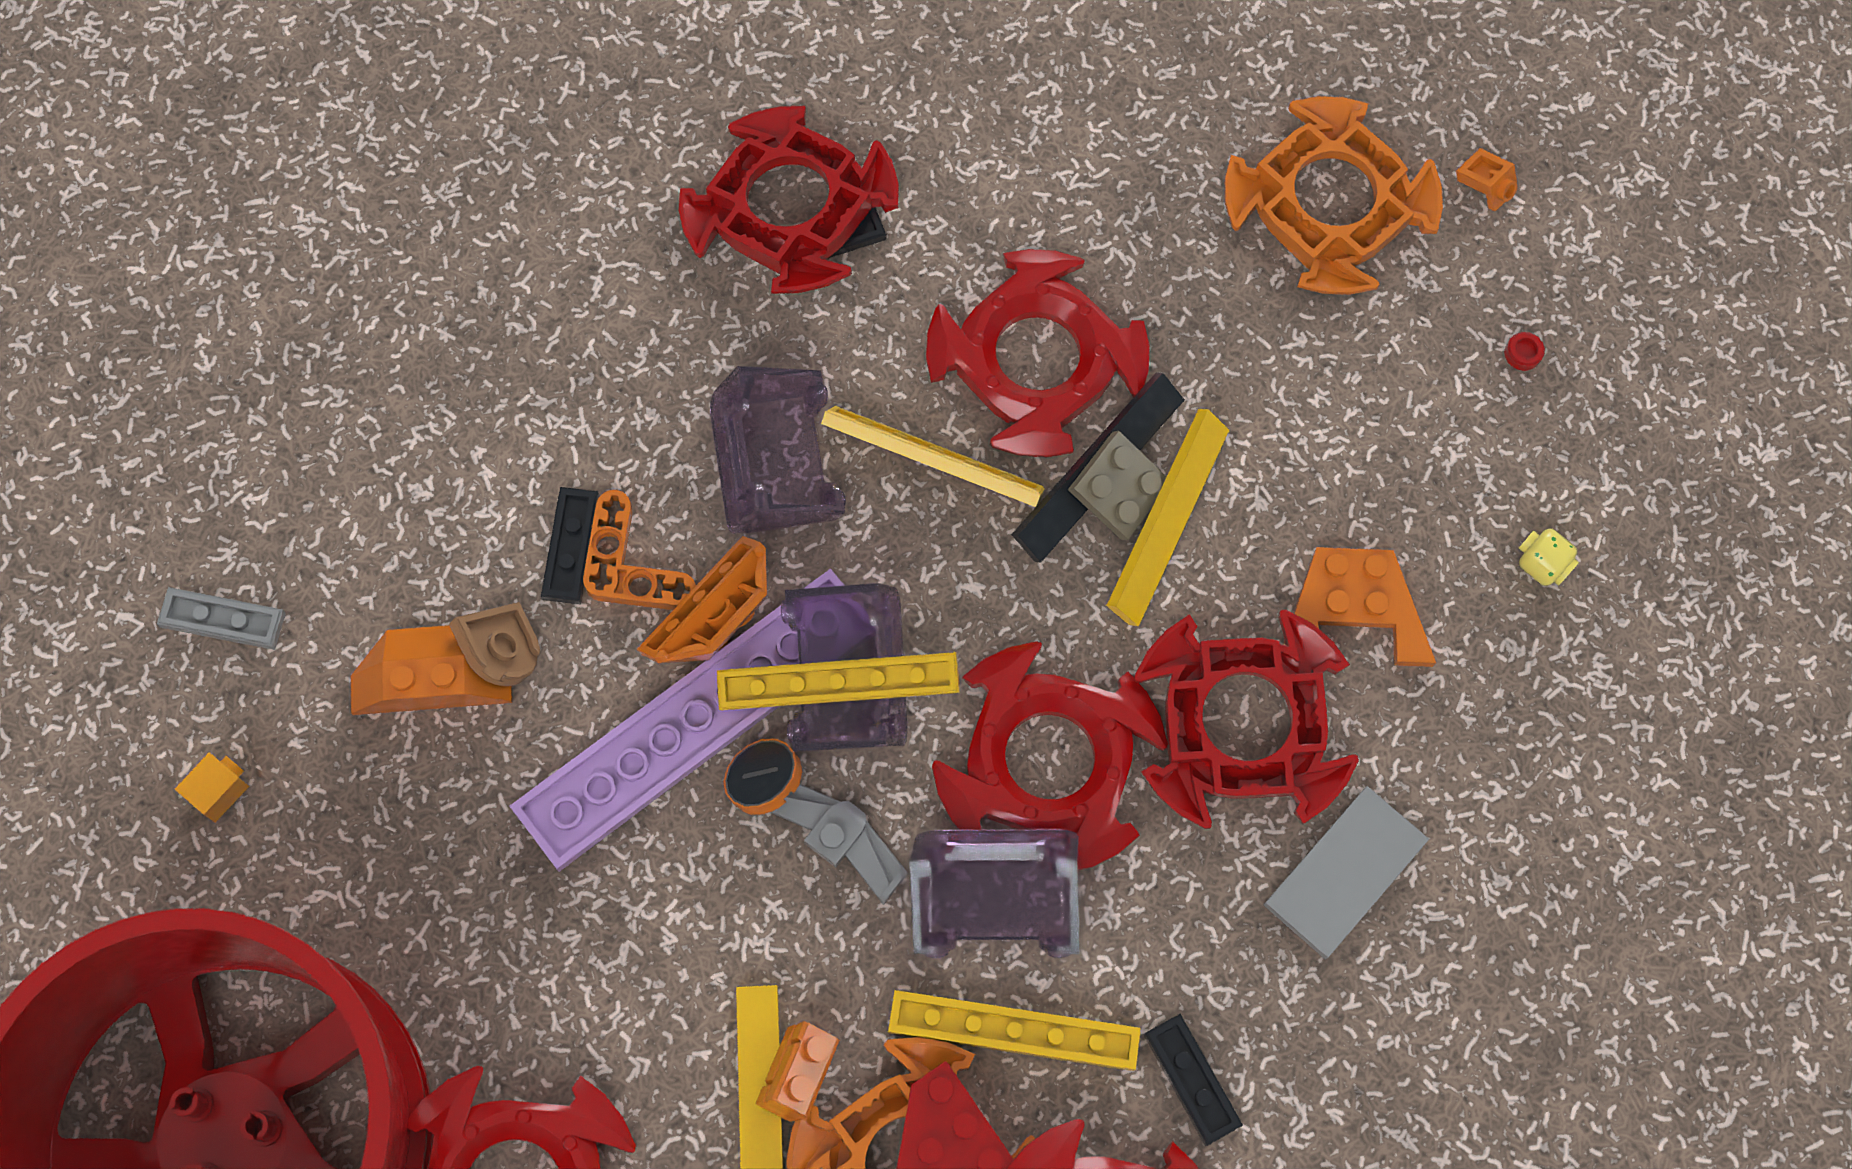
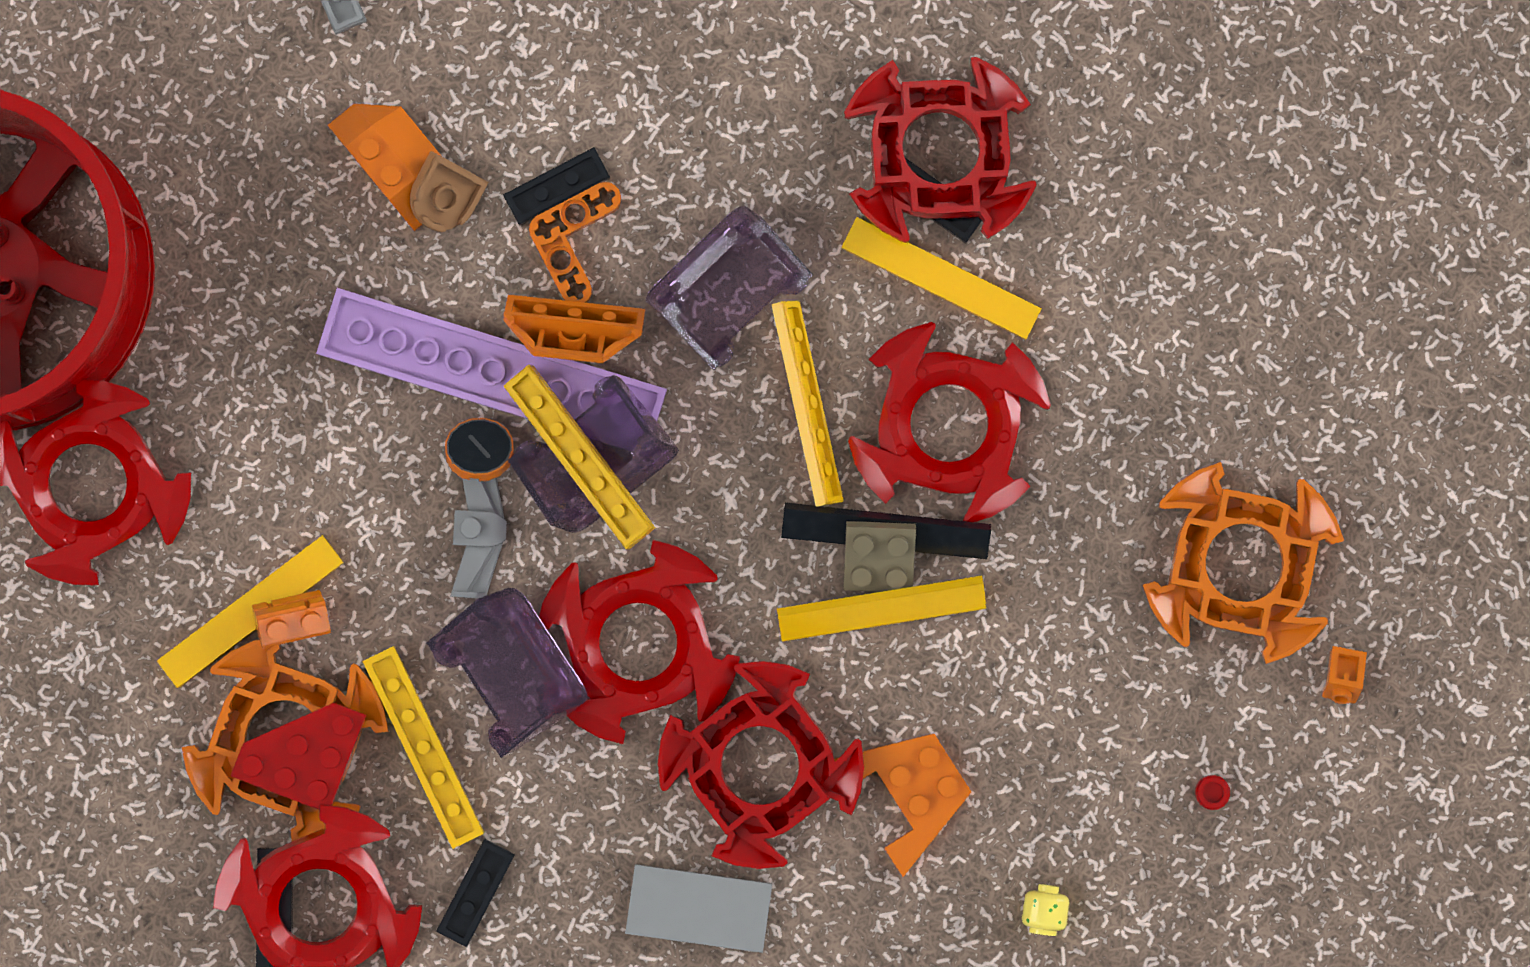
camera: 60 degrees right, 15 degrees up
light orange brick [174,752,249,823] -> none
none -> yellow tile [841,217,1042,340]

